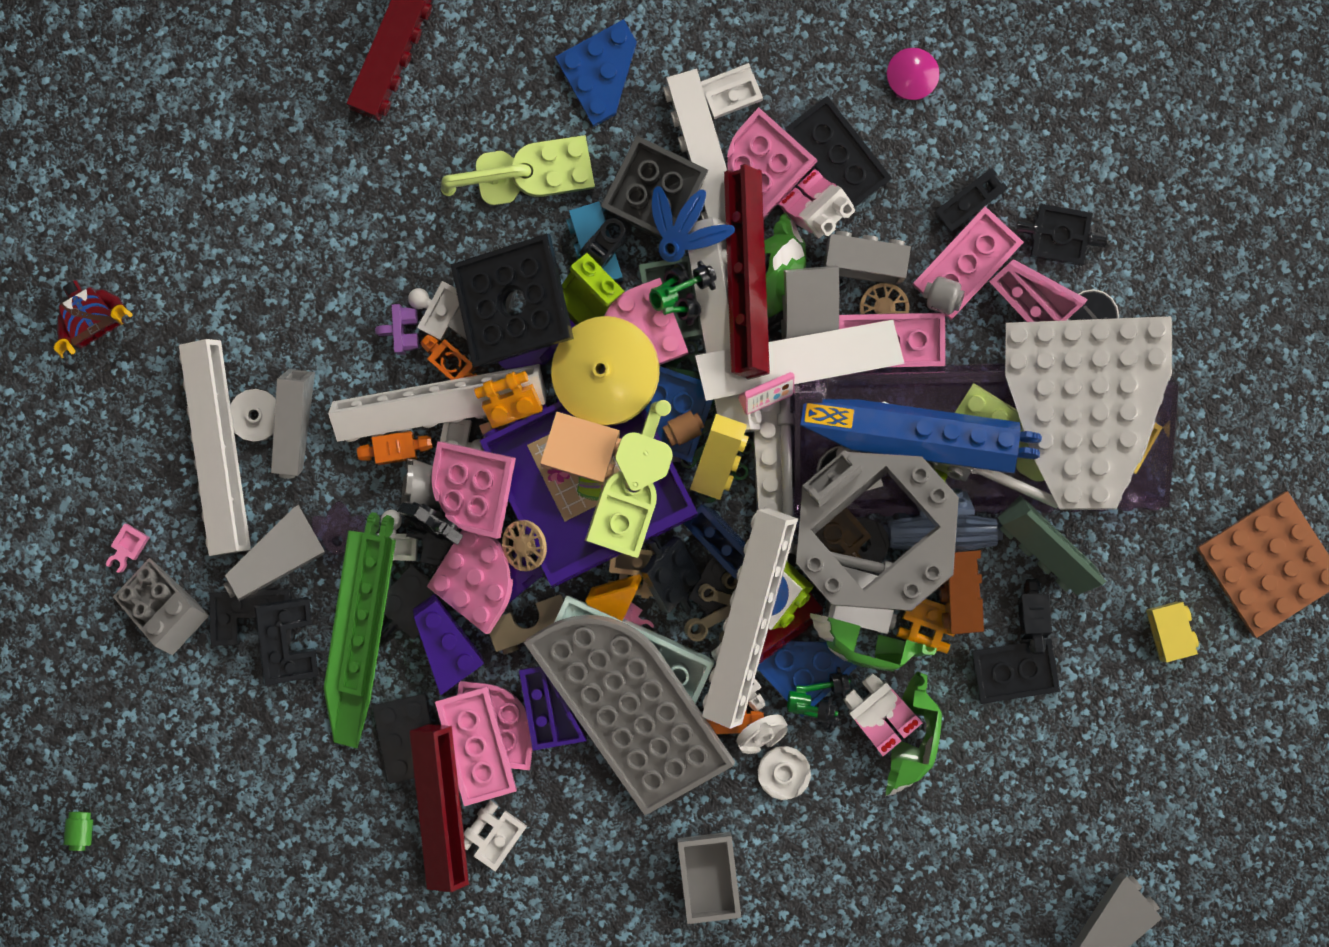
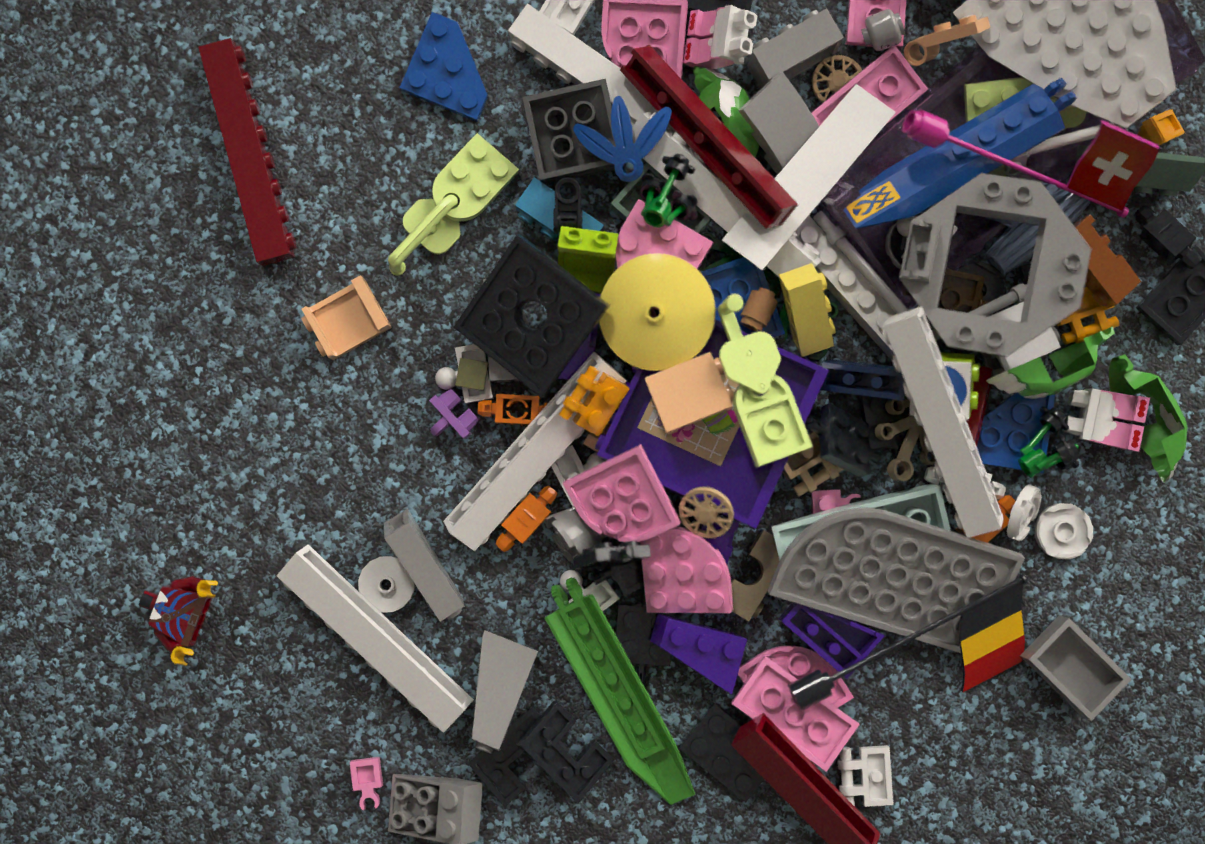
camera: 35 degrees left, 0 degrees up
clear purple plate [312,501,366,554] -> none
light orange slope [586,574,642,621] -> none
slope [738,372,795,414] -> none
none -> light nougat panel [301,275,392,360]
none -> olive tile [455,358,489,391]
none -> flag [787,574,1028,711]
none -> flag [902,110,1159,218]
none -> light nougat plate [904,14,990,66]
none -> light orange tile [1137,109,1184,146]

